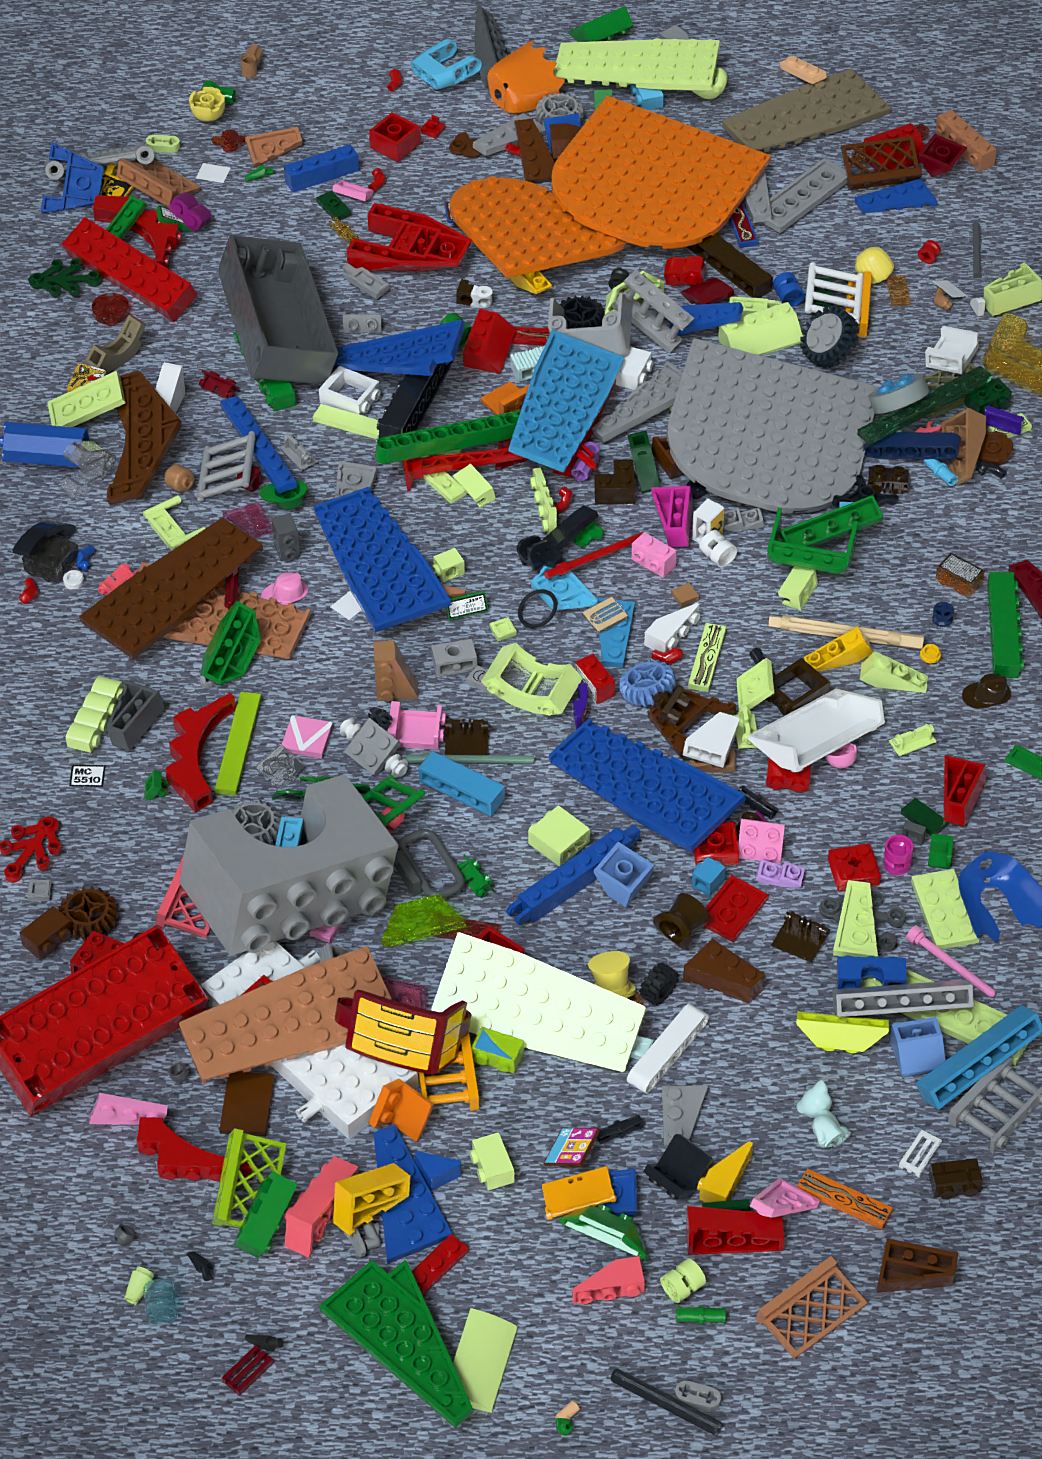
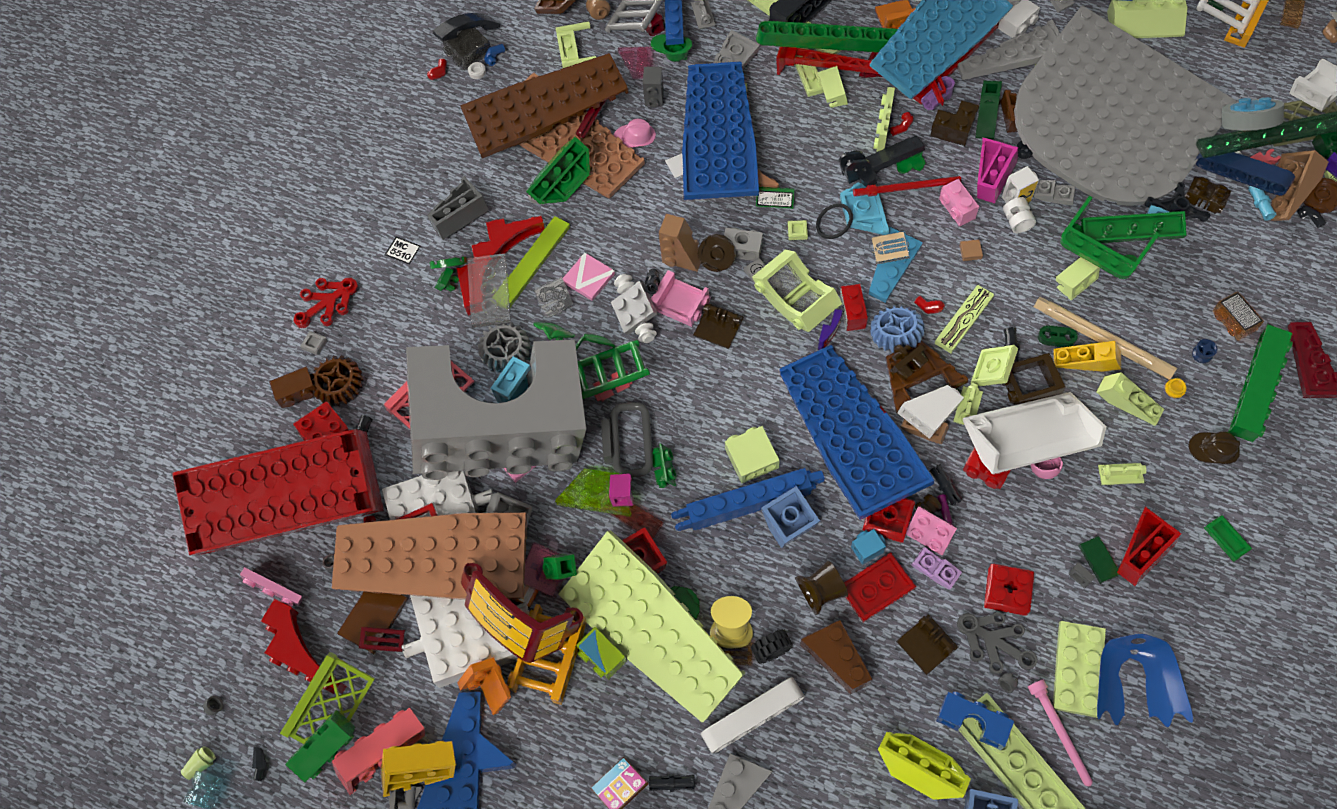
camera: 30 degrees right, 15 degrees up
yellowish green brick [66,676,123,753] -> none
coral hinge [98,563,138,595] -> none
sand green bar [406,752,534,764] -> none
dark azure brick [418,751,505,817] -> none
yellowish green brick [432,548,465,583] -> none
yellowish green brick [469,1132,514,1191] -> none
light aqua tile [631,1036,654,1060] -> none
white slope [644,603,700,652] -> none
wheel [800,306,859,368] -> none
light grey brick [832,980,974,1017] -> none
yellowish green wing [833,880,878,957] -> none
dark pink wheel [883,835,914,875] -> none
green panel [928,834,954,869] -> none
none -> dark red tile [358,627,405,652]
none -> green tile [429,256,468,269]
none -> clear tile [467,253,511,328]
none -> green brick [543,554,577,580]
none -> dark pink panel [609,474,634,507]
none -> dark brown tile [698,234,736,272]
none -> dark green beam [1037,325,1078,347]

